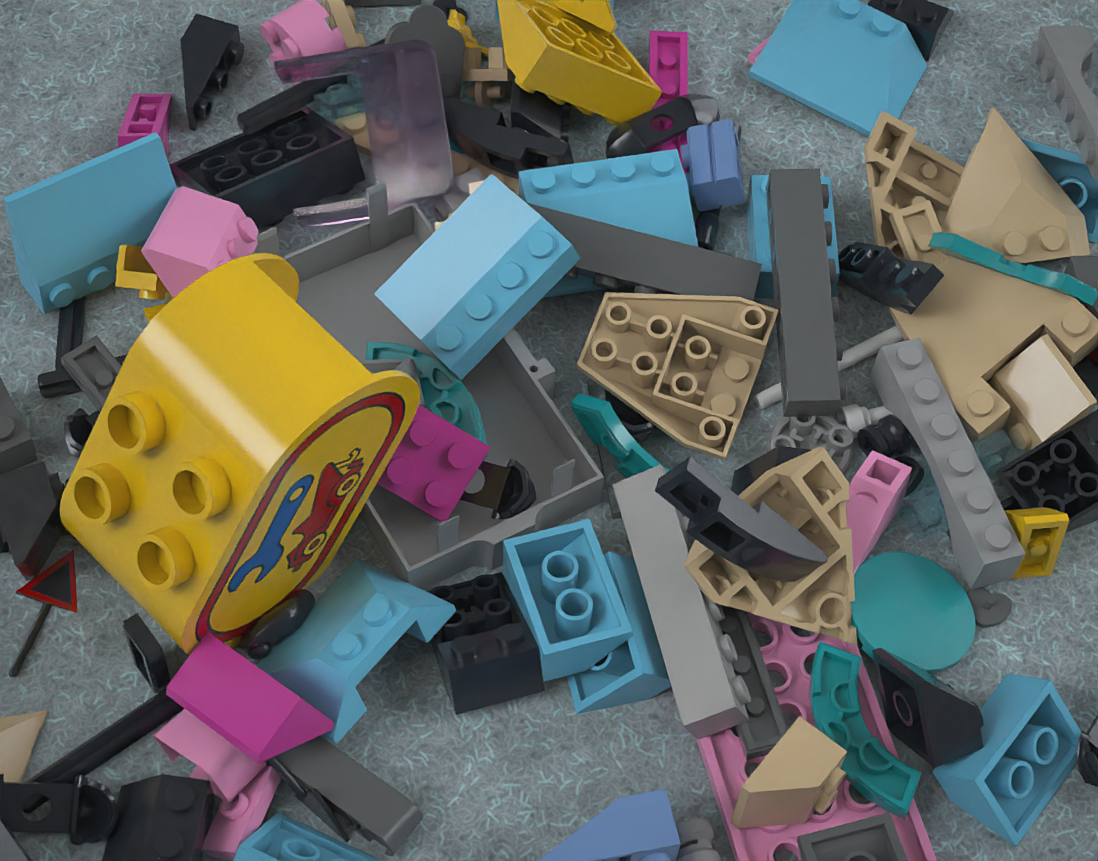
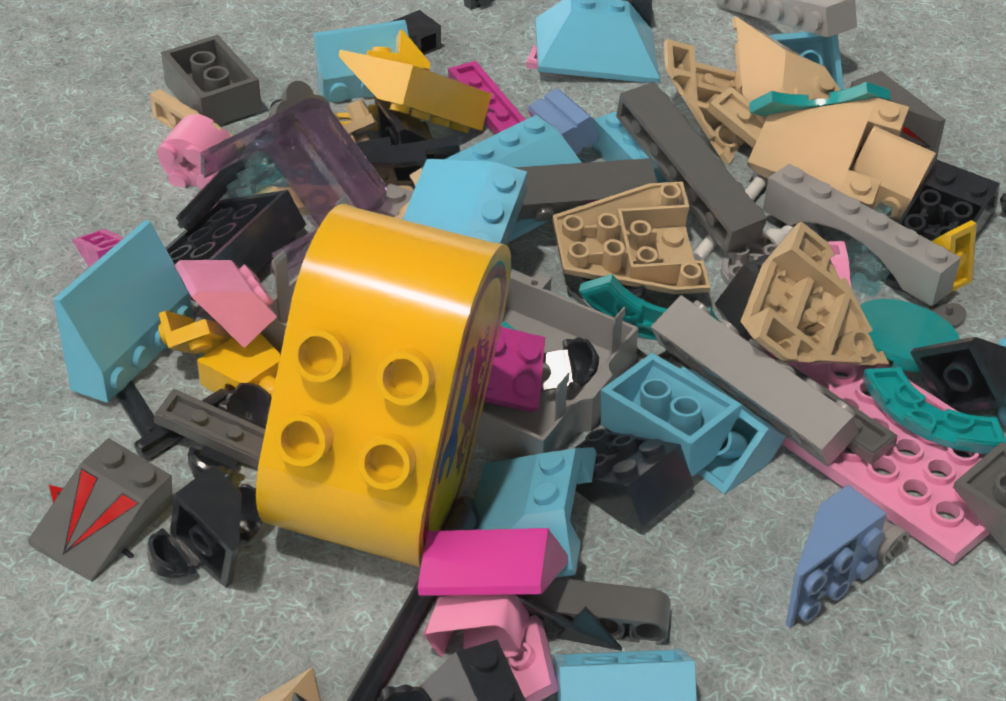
camera: 25 degrees left, 15 degrees down
piece [8,549,78,678] -> none
black tile [122,613,171,694] -> none
black slope [180,14,244,131] -> none
black piece [605,94,720,159] -> none
black slope [655,457,828,582] -> none
tan slope [730,716,847,829] -> none
black slope [838,242,945,315] -> none

